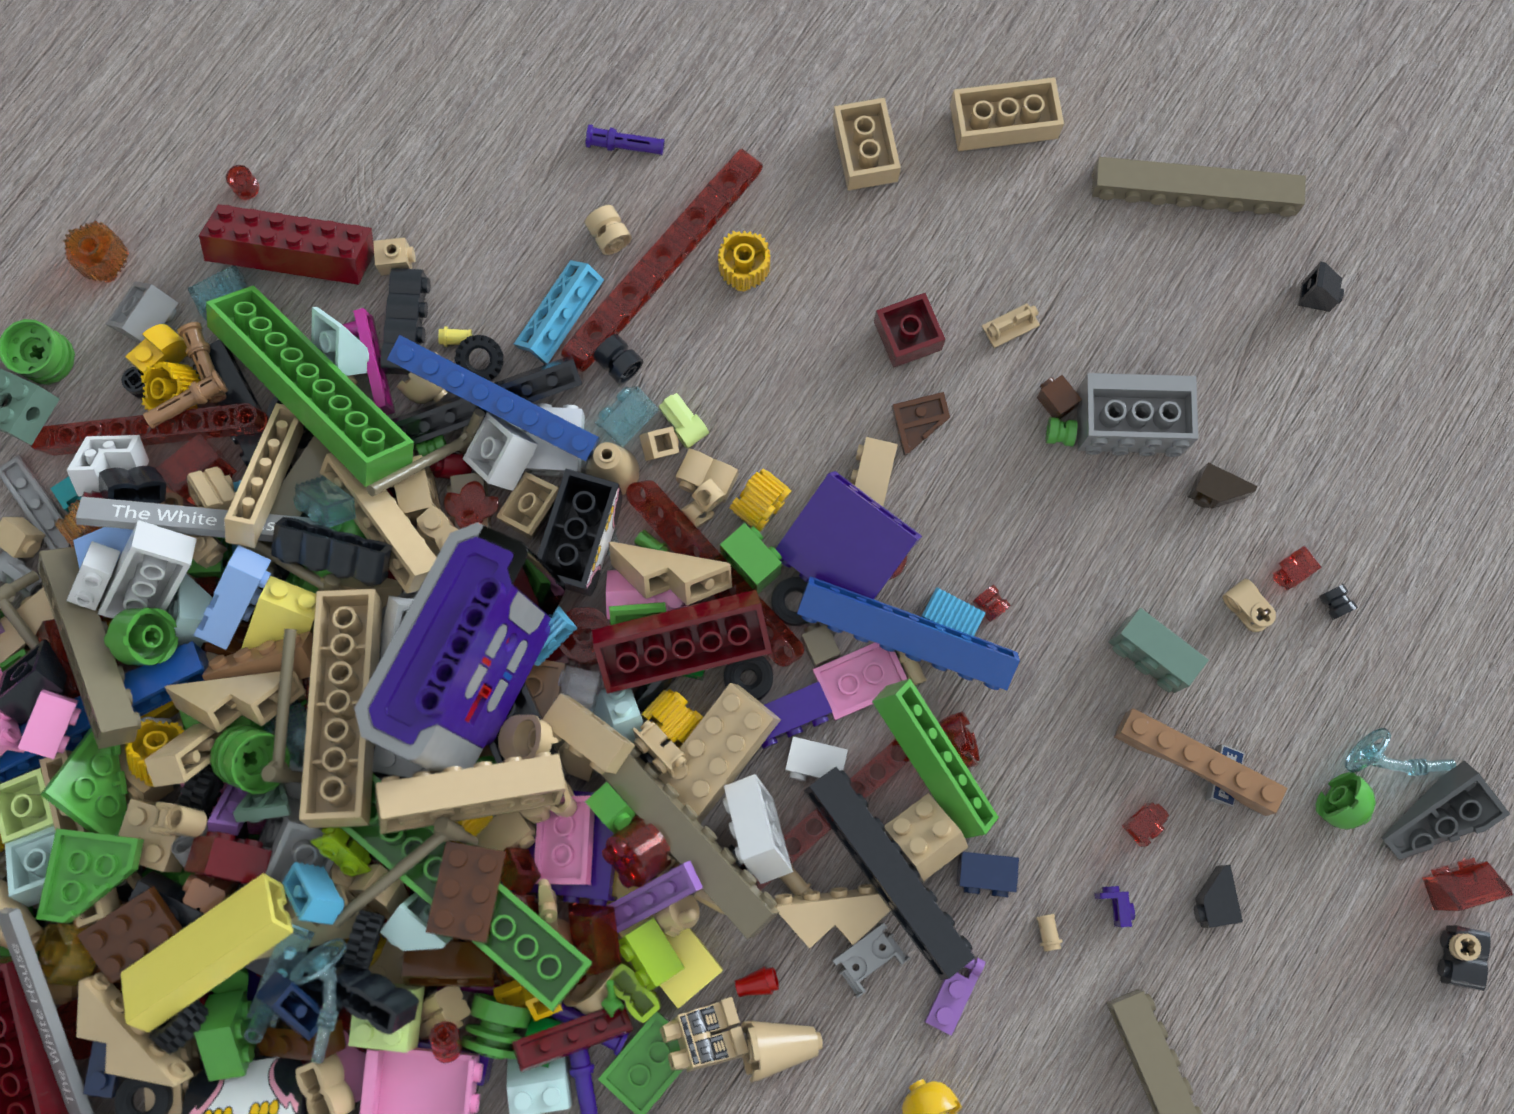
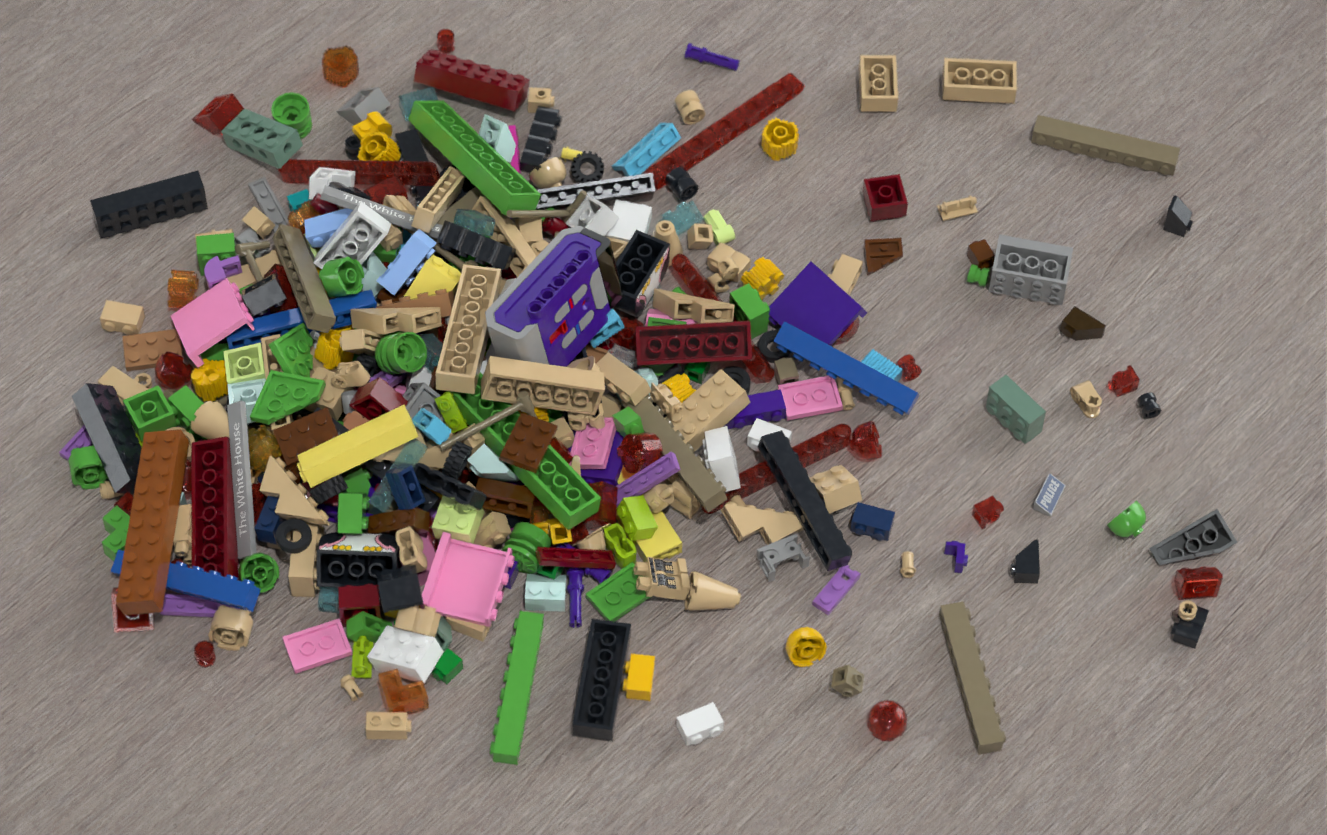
camera: 10 degrees right, 20 degrees down
bright pink brick [18,689,81,759] -> none
white brick [67,541,121,611] -> none
medium nougat pin [143,370,228,429] -> none
medium nougat pin [177,322,227,403] -> none
sand green wing [233,783,291,823] -> none
dark tan bar [261,629,303,784] -> none
clear light blue dish [290,938,347,1064] -> none
blue brick [387,335,600,463] -> none
clear red wheel [429,1021,462,1063] -> none
bright green hand [601,980,625,1018] -> none
red cone [735,966,779,997] -> none
bright green brick [872,679,999,838] -> none
medium nougat arch [1114,708,1288,816] -> none
clear light blue dish [1345,728,1456,776] -> none

